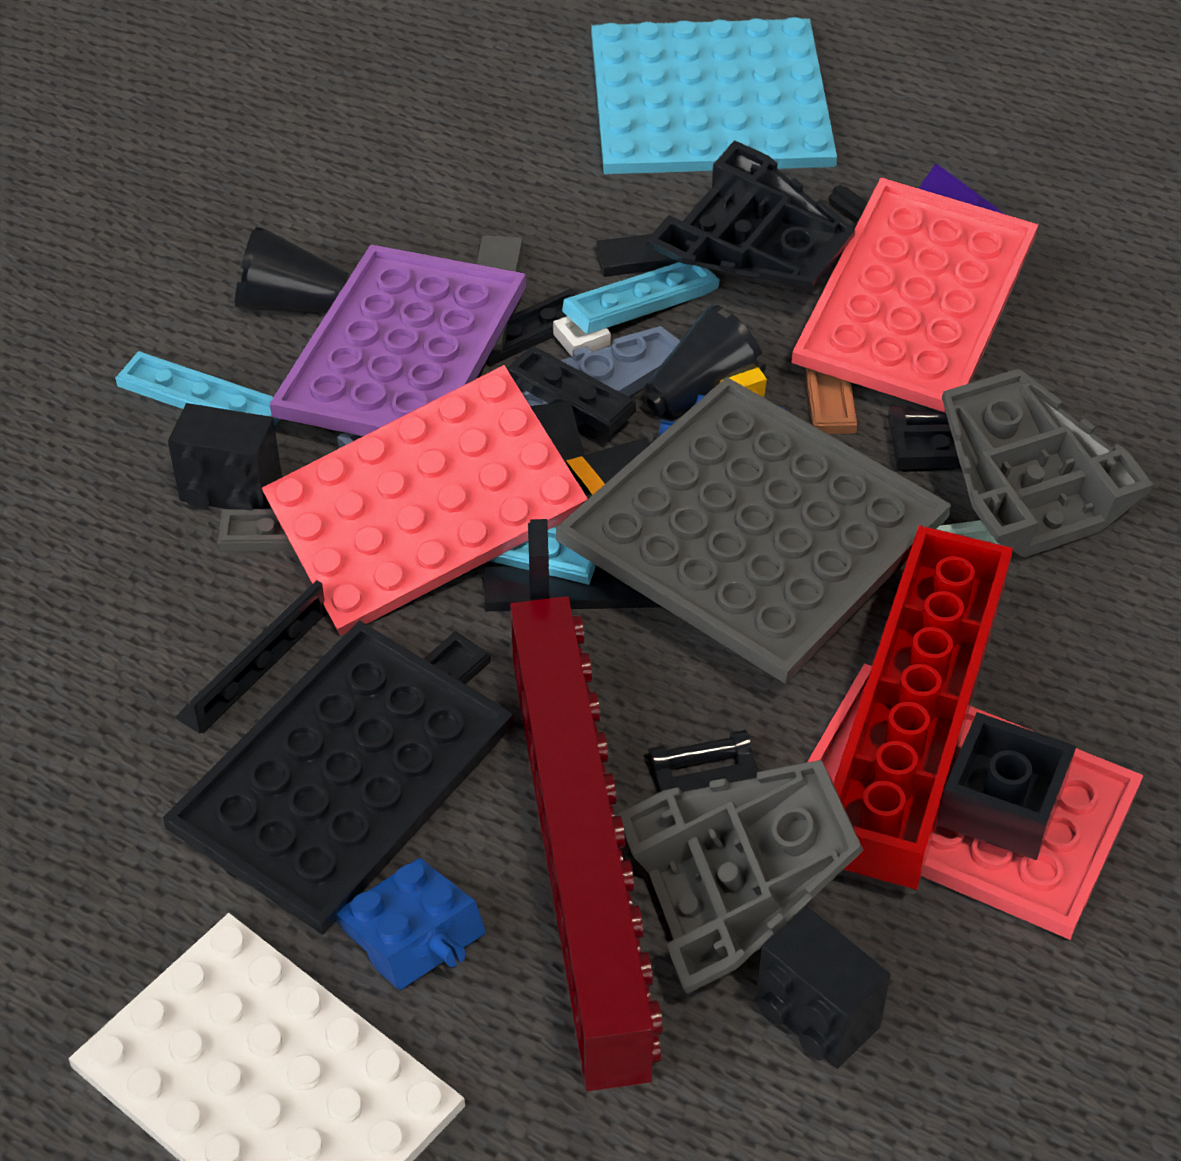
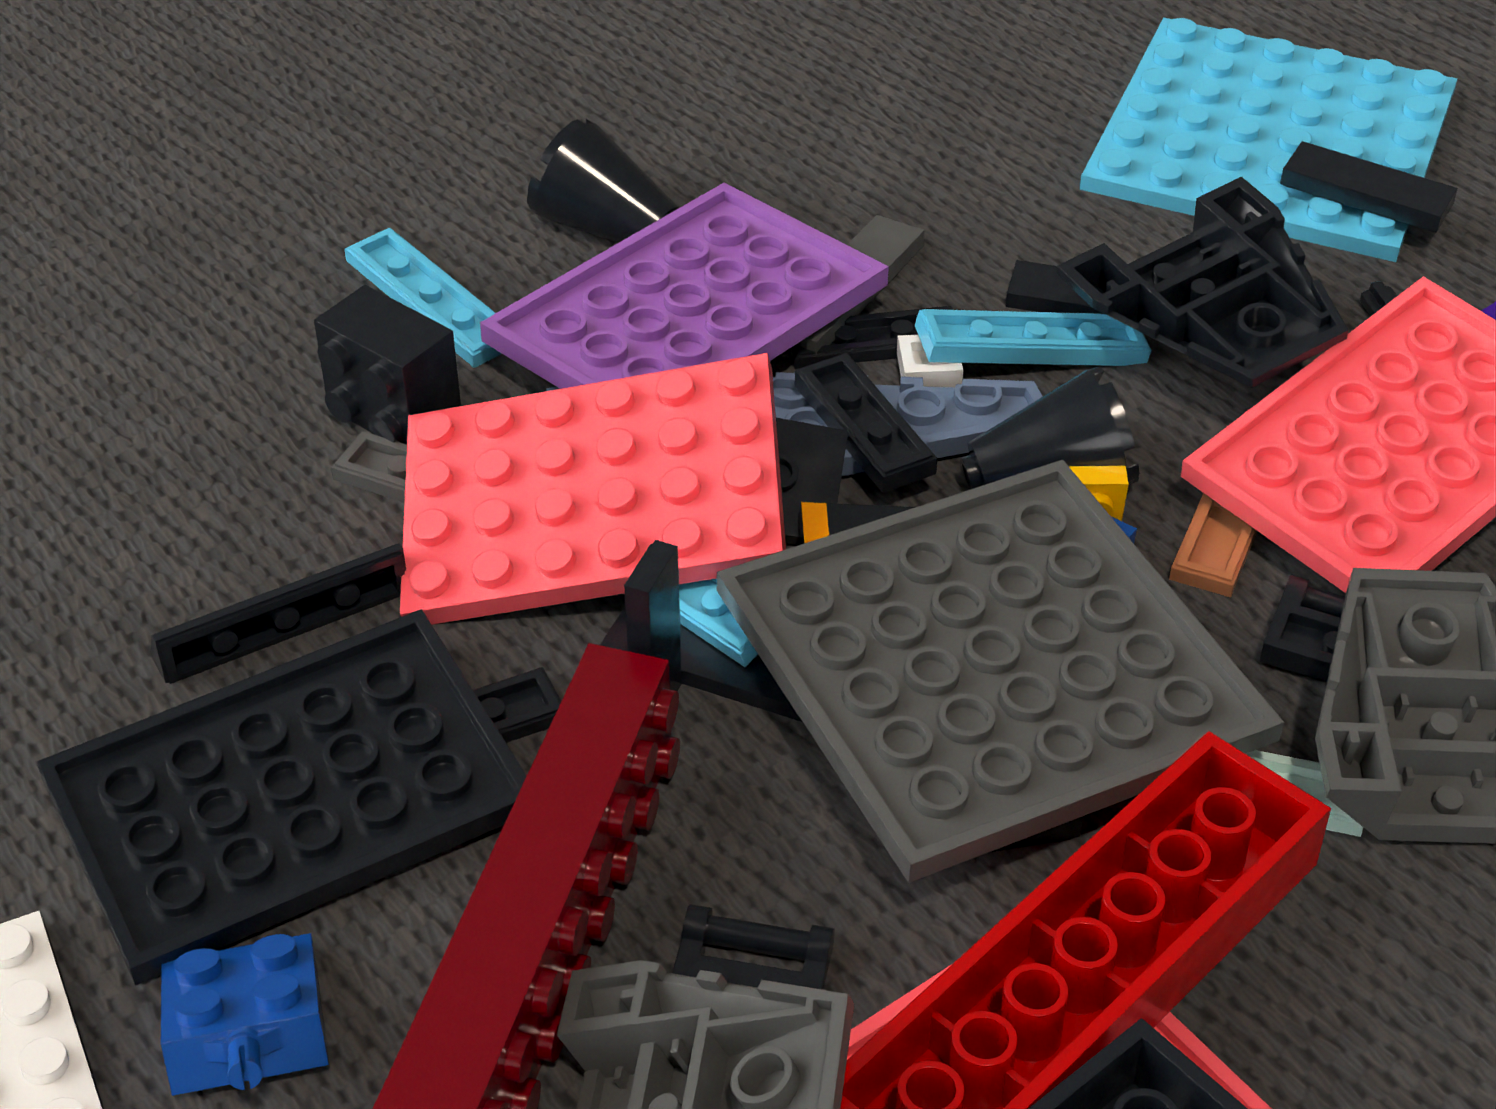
camera: 25 degrees right, 5 degrees down
none -> black tile [1280,141,1458,232]

